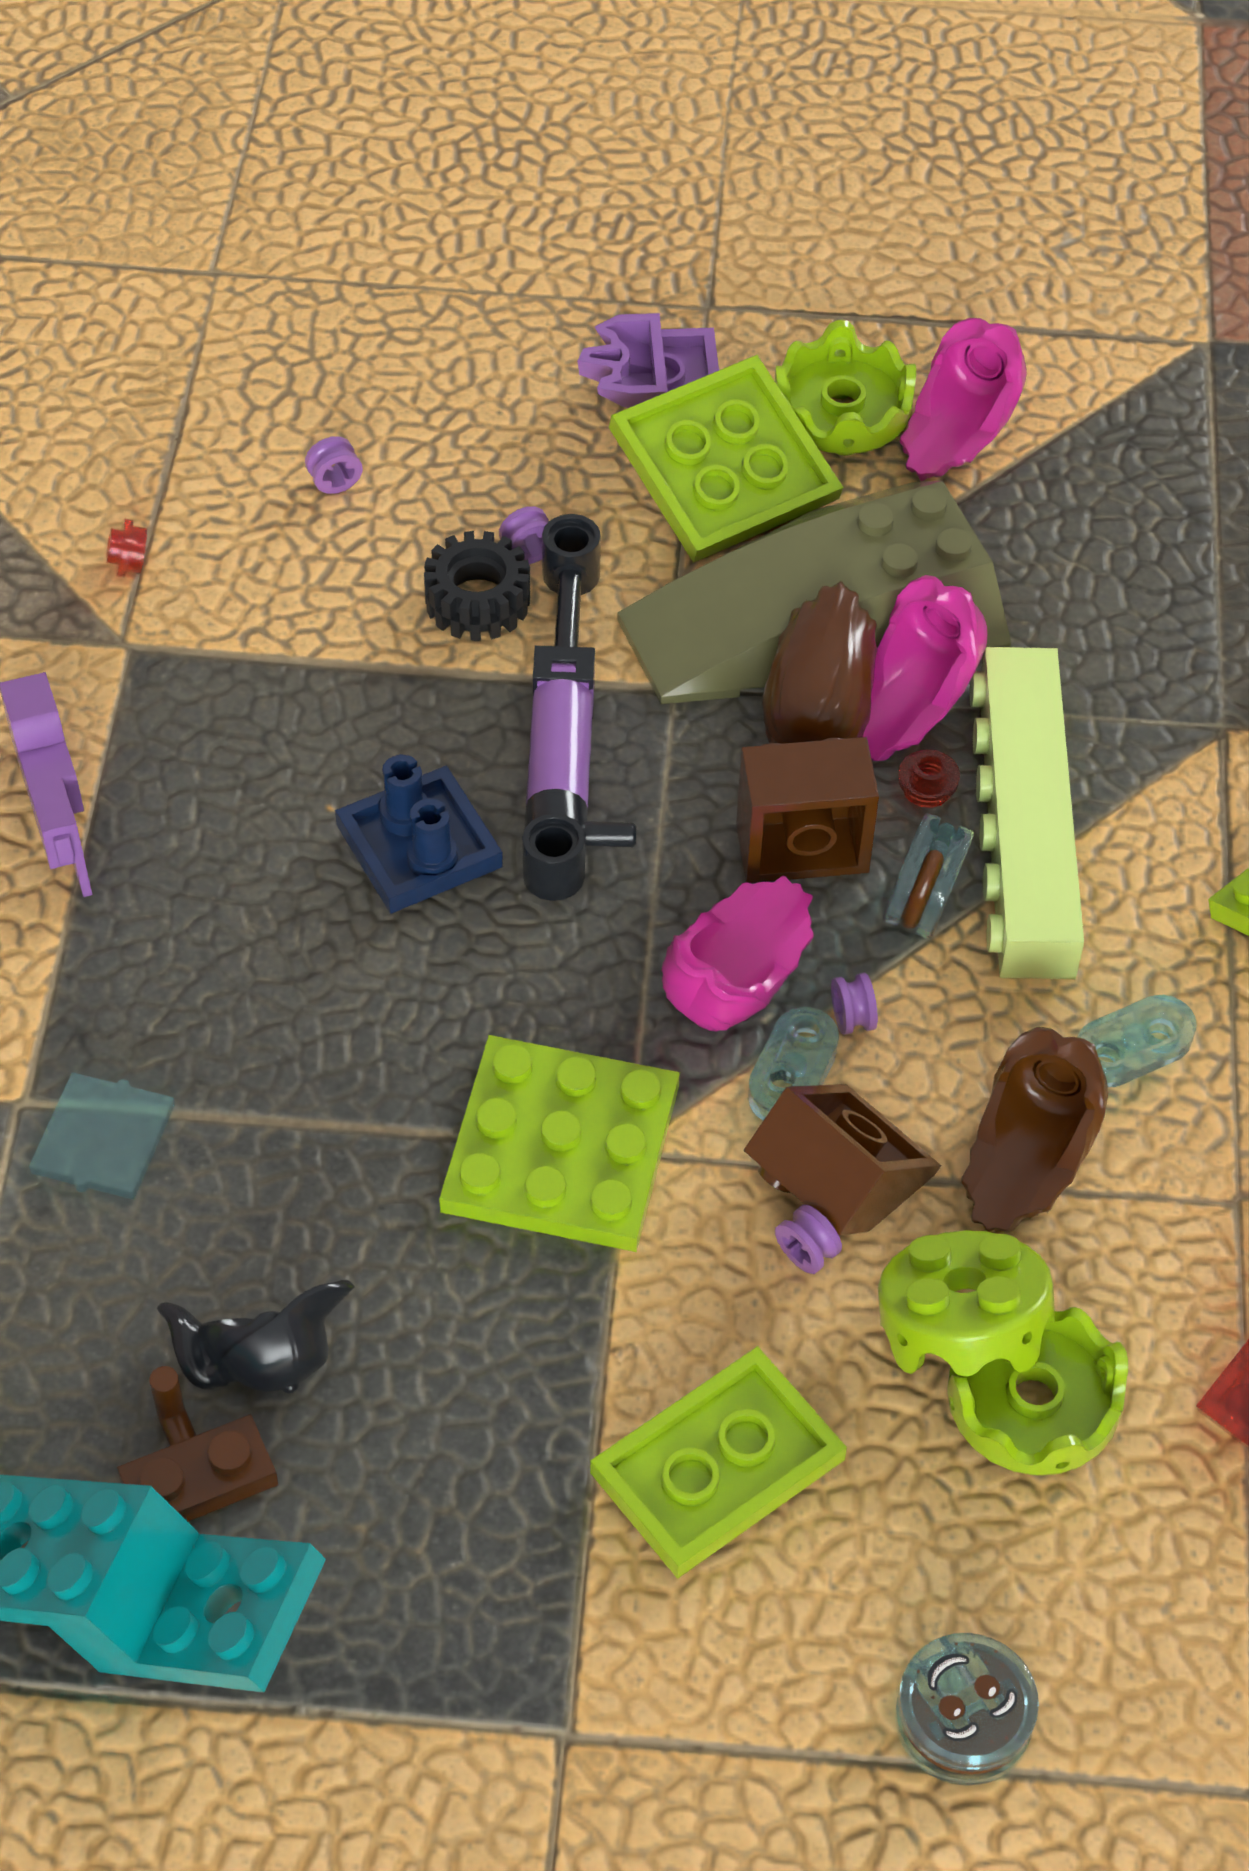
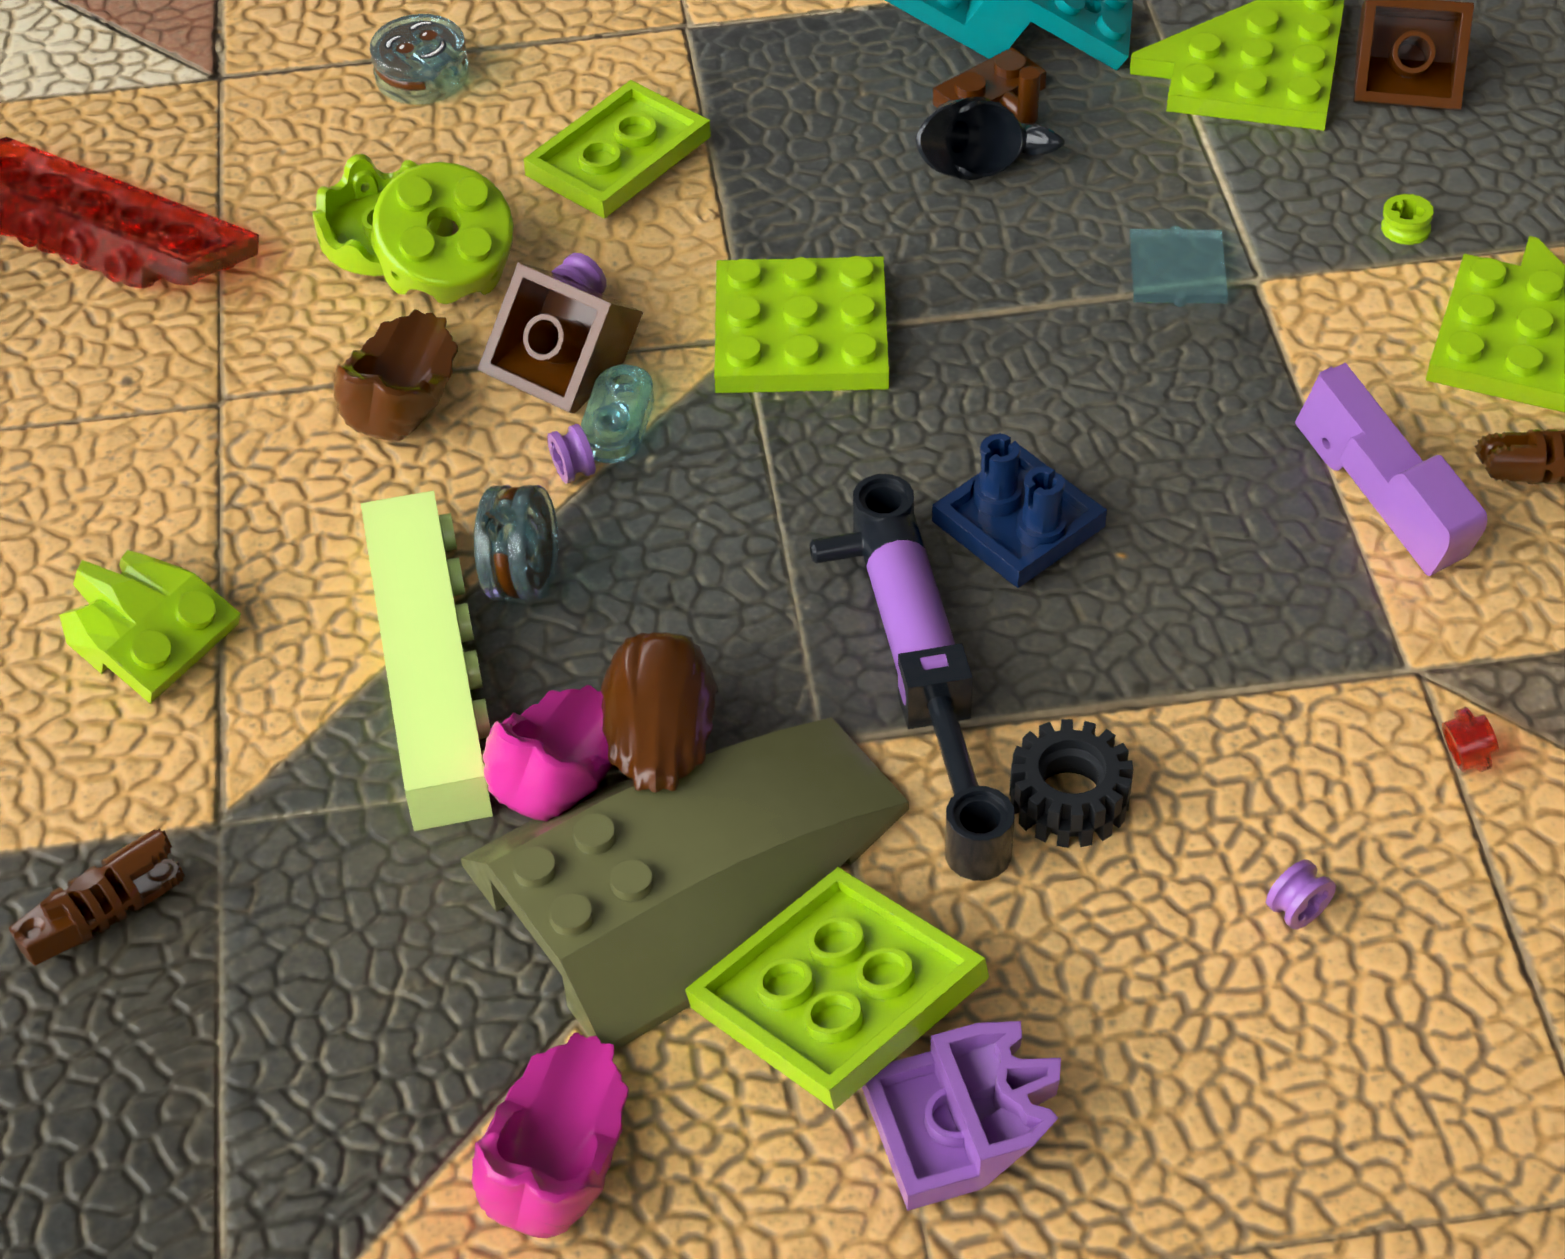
camera: 170 degrees right, 5 degrees down
medium lavender bush [499,506,549,564] -> none
dark pink hair [662,876,814,1032] -> none
reddish brown brick [736,737,879,883] -> none
lime plate [775,320,916,456] -> none
clear red plate [898,749,960,808] -> none
clear light blue plate [1077,995,1197,1087] -> none

